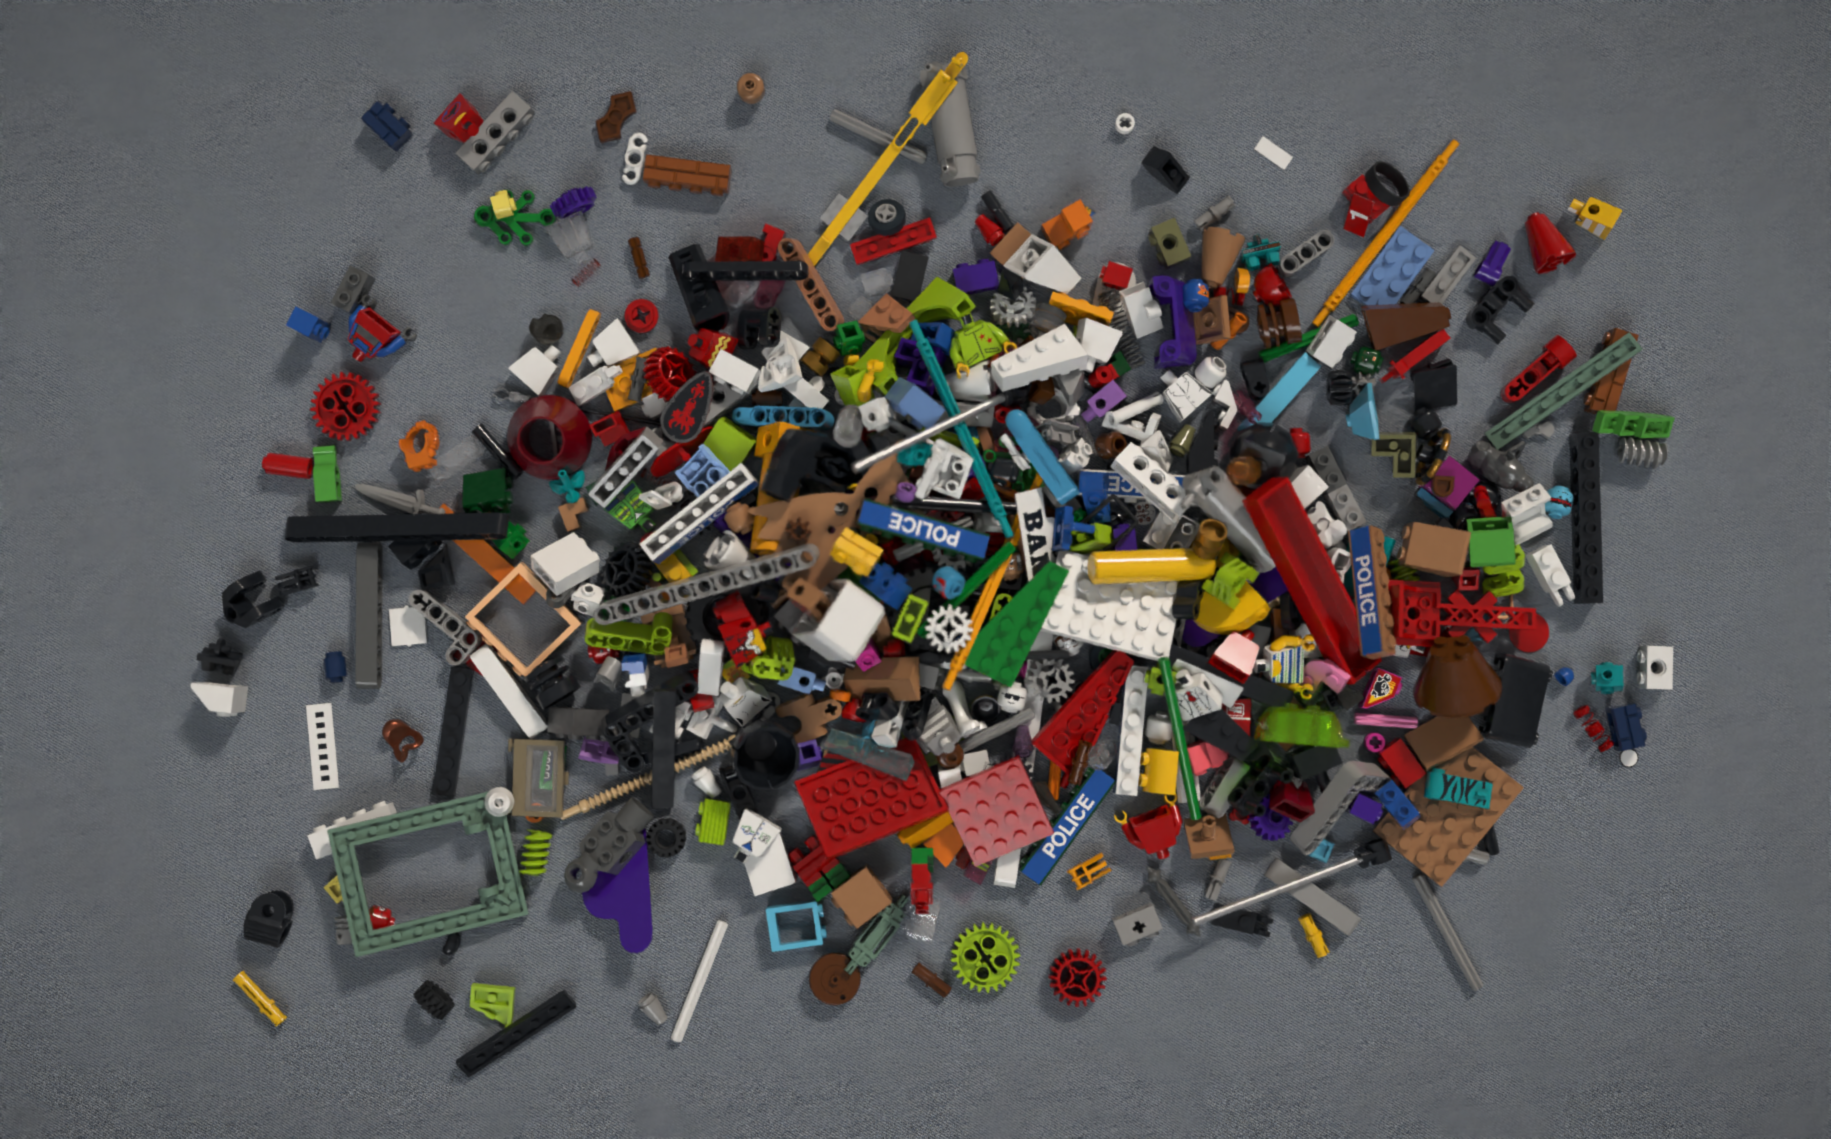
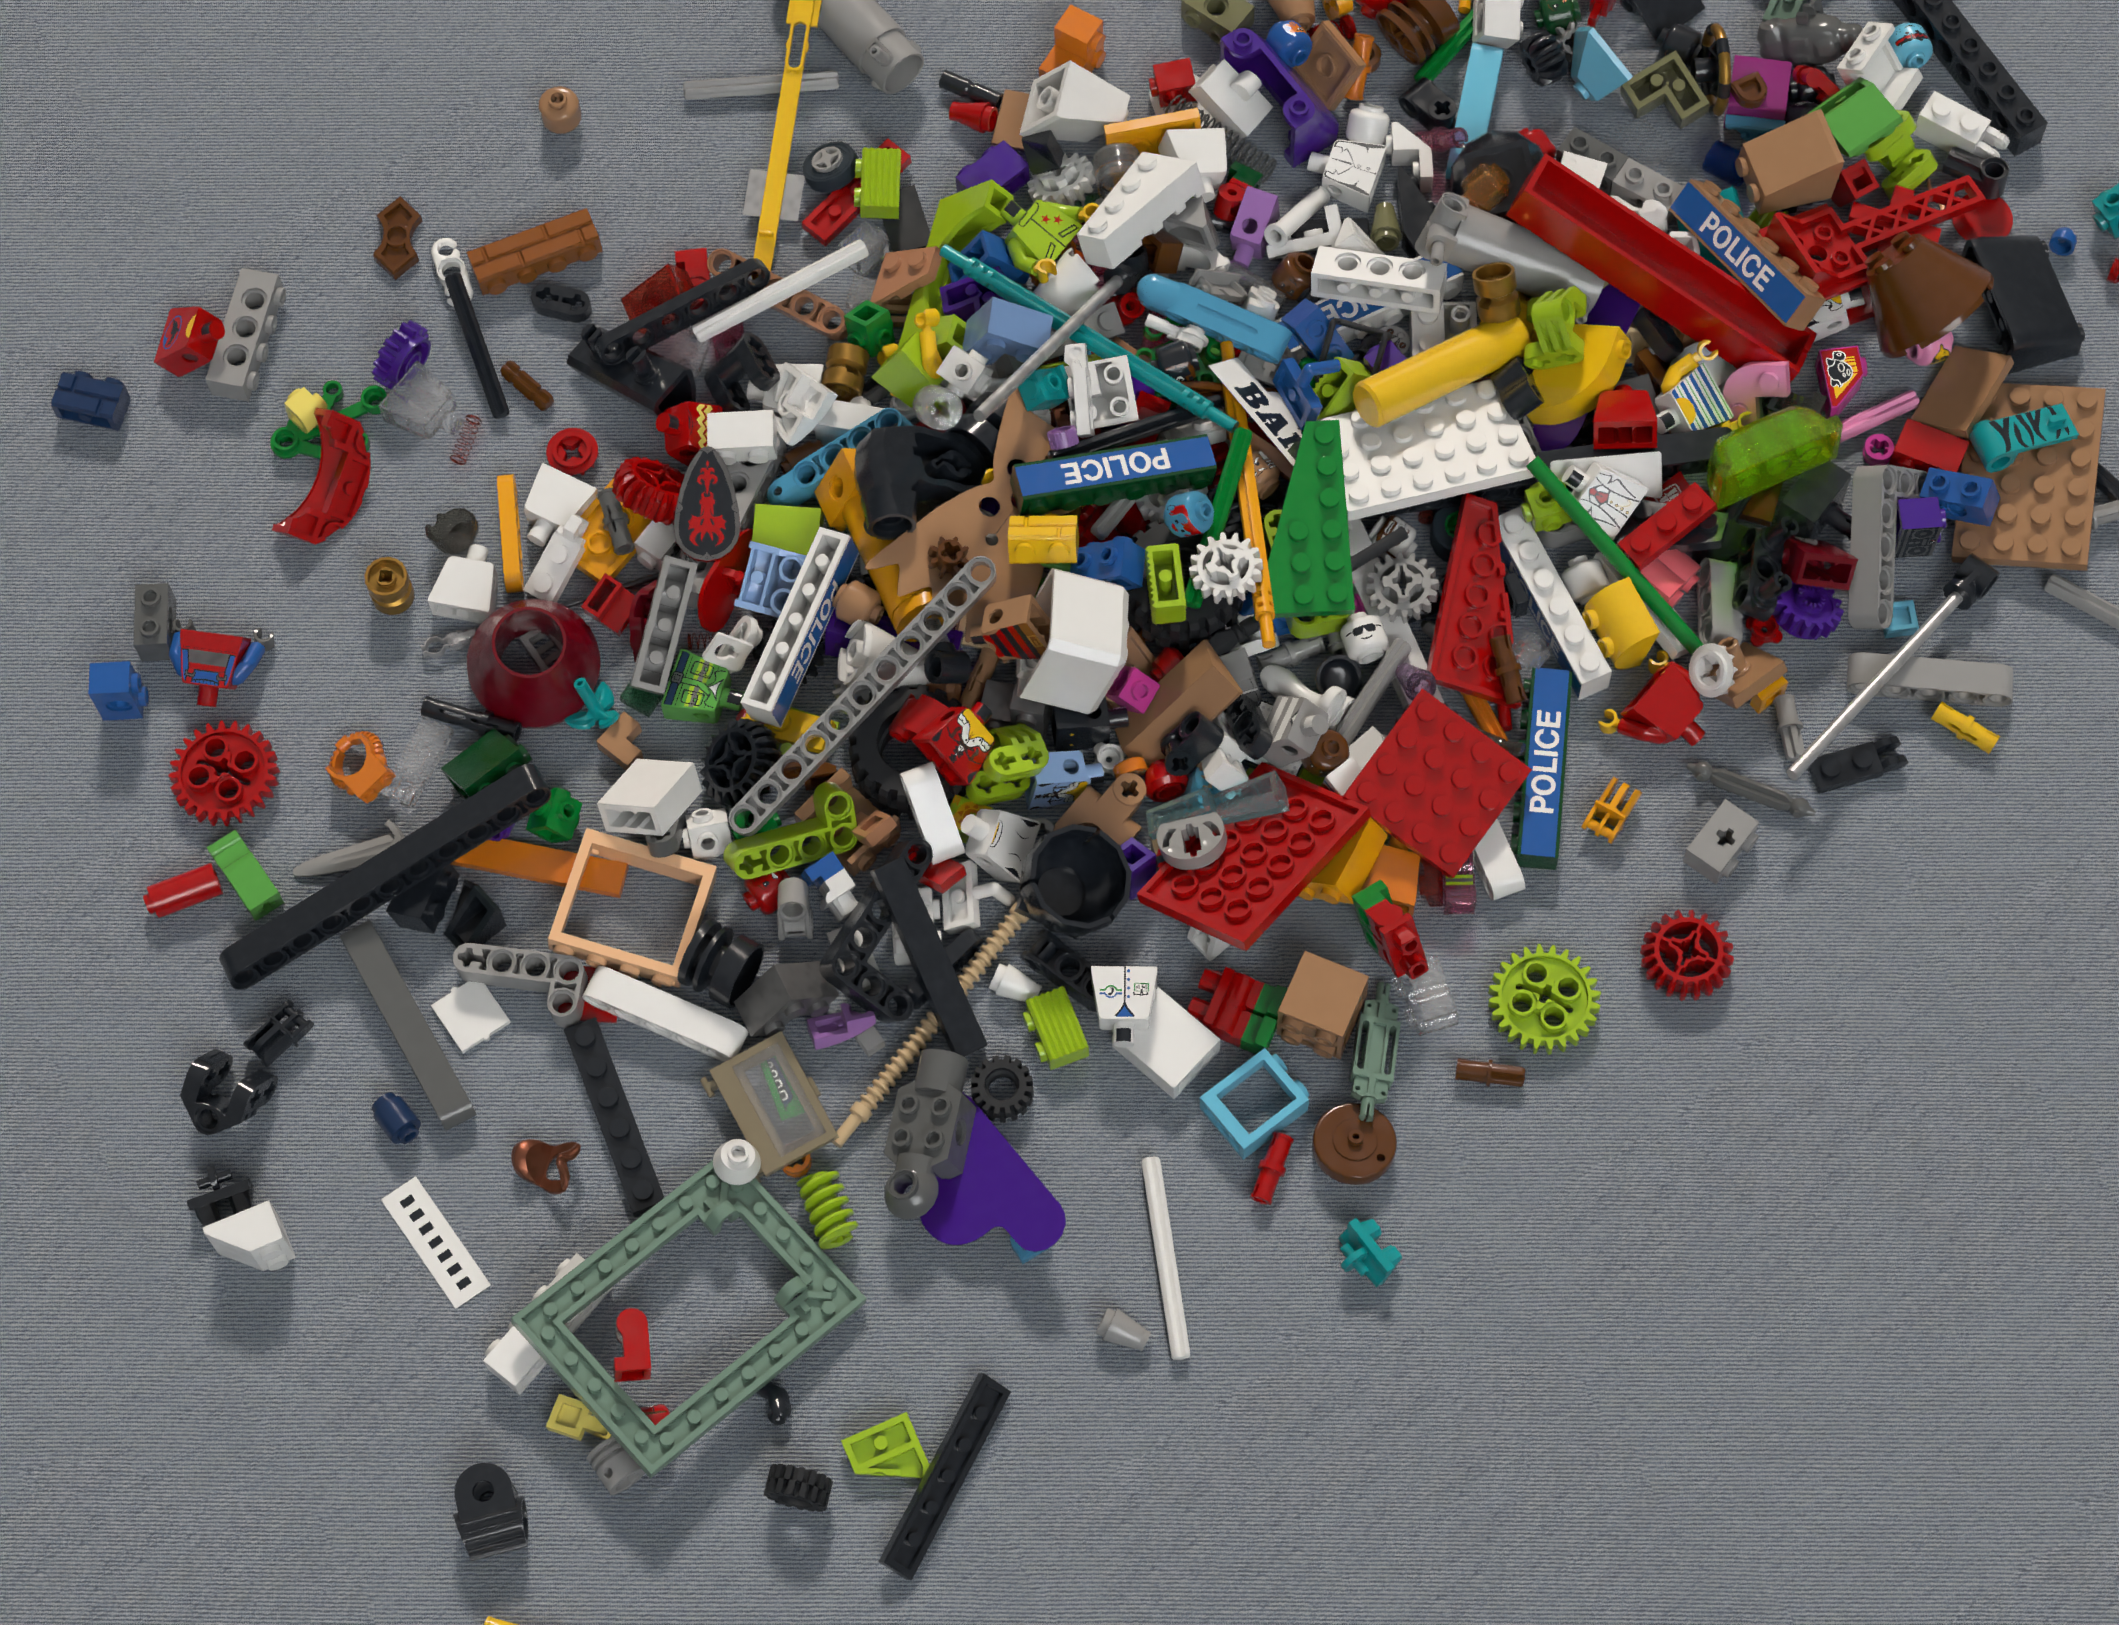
camera: 30 degrees left, 20 degrees down
none -> red windscreen [271,408,371,545]
none -> pearl gold wheel [364,557,414,615]
none -> black axle [445,272,510,419]
none -> black beam [531,283,592,323]
none -> red leg [613,1308,651,1382]
none -> white axle [692,239,869,342]
none -> lime brick [854,147,901,219]
none -> light grey piece [1156,812,1227,870]
none -> red pin [1250,1132,1294,1205]
none -> teal hips [1338,1218,1402,1288]
none -> red plate [1617,482,1718,571]
none -> white gear [1689,643,1738,697]
none -> clear blue piece [1702,139,1744,188]
none -> black piece [1942,146,2009,200]

